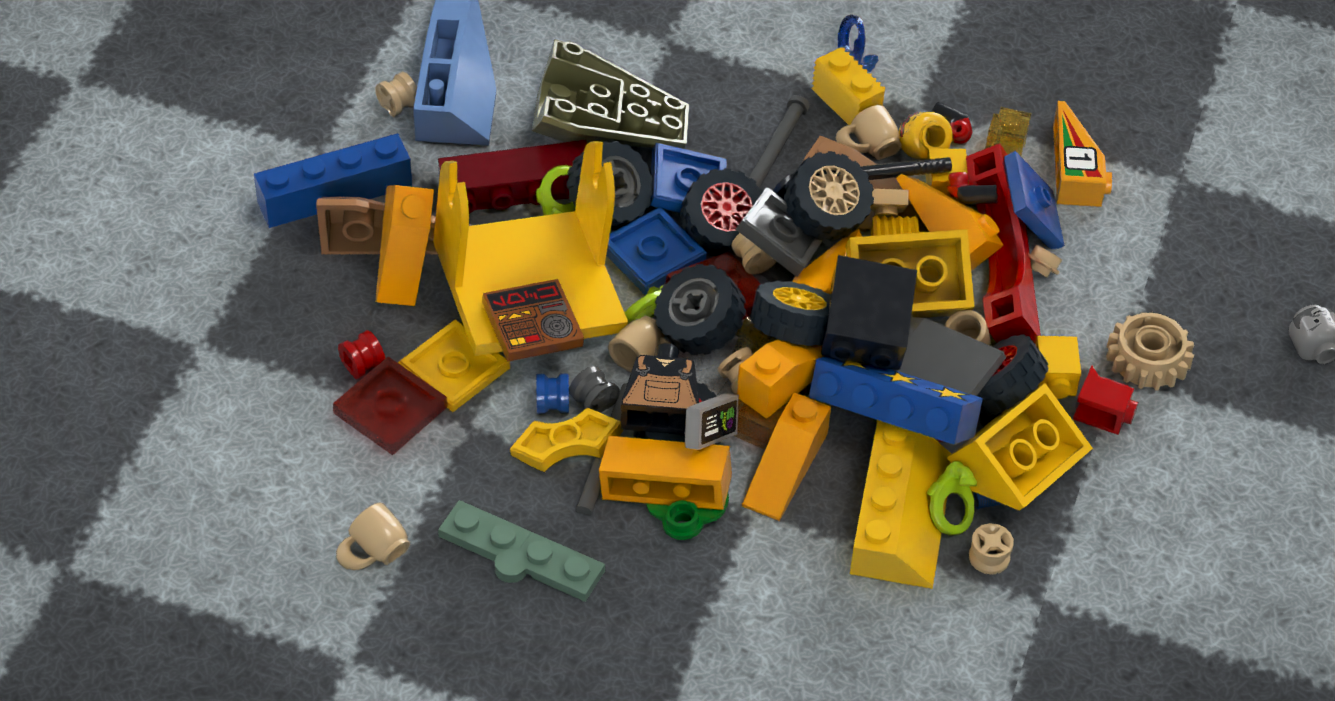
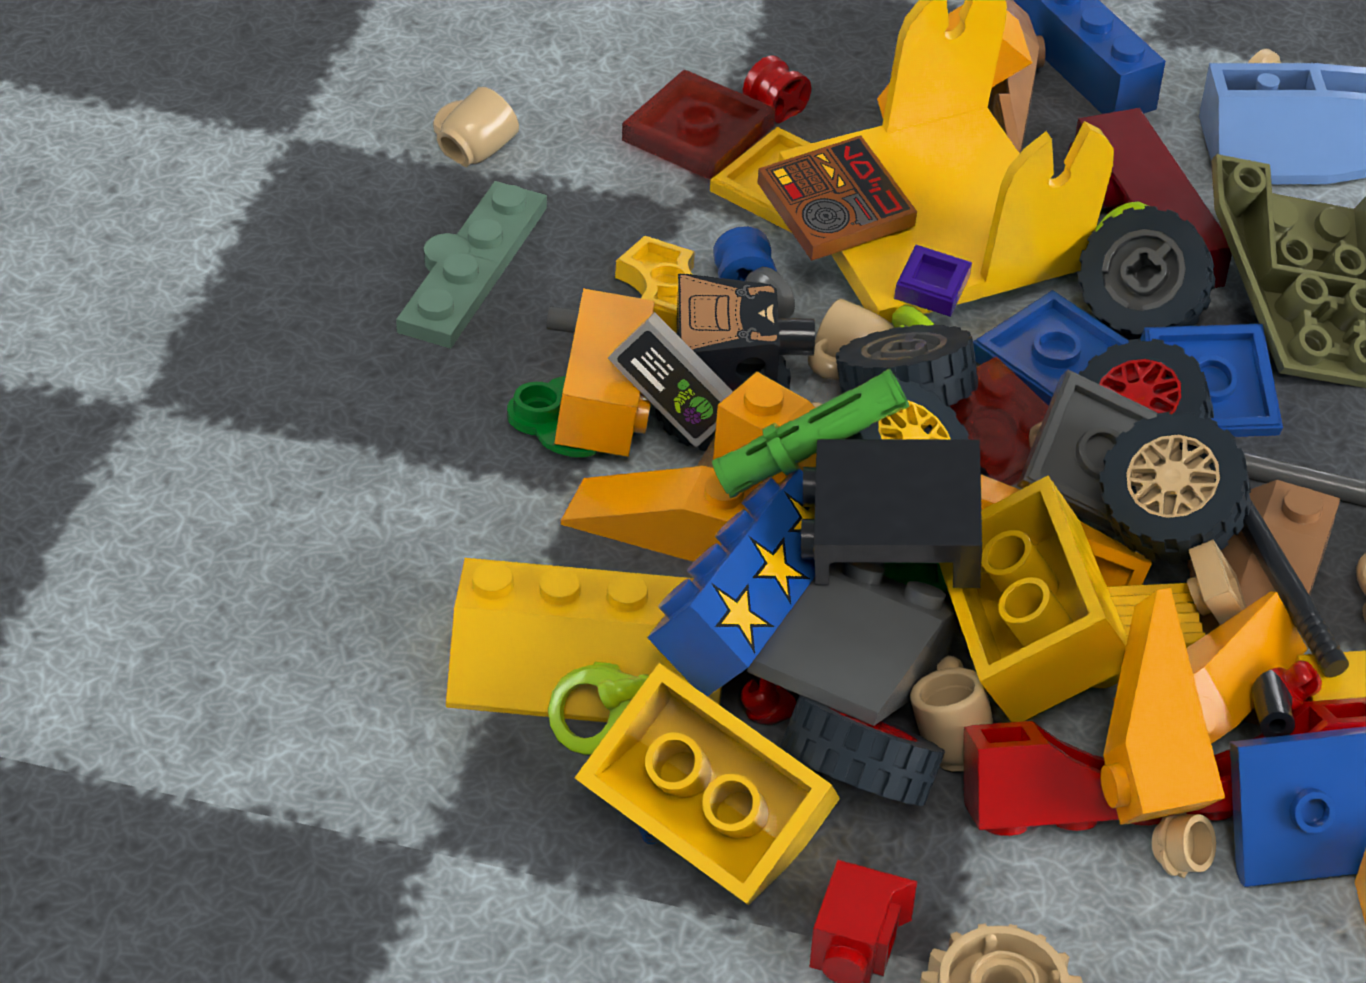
camera: 85 degrees right, 5 degrees down
tan wheel [969,523,1014,574] -> none
yellow brick [1036,336,1081,399] -> none
none -> bright green pin [712,369,909,498]
none -> dark purple tile [894,245,972,317]
none -> light orange slope [1101,587,1225,825]

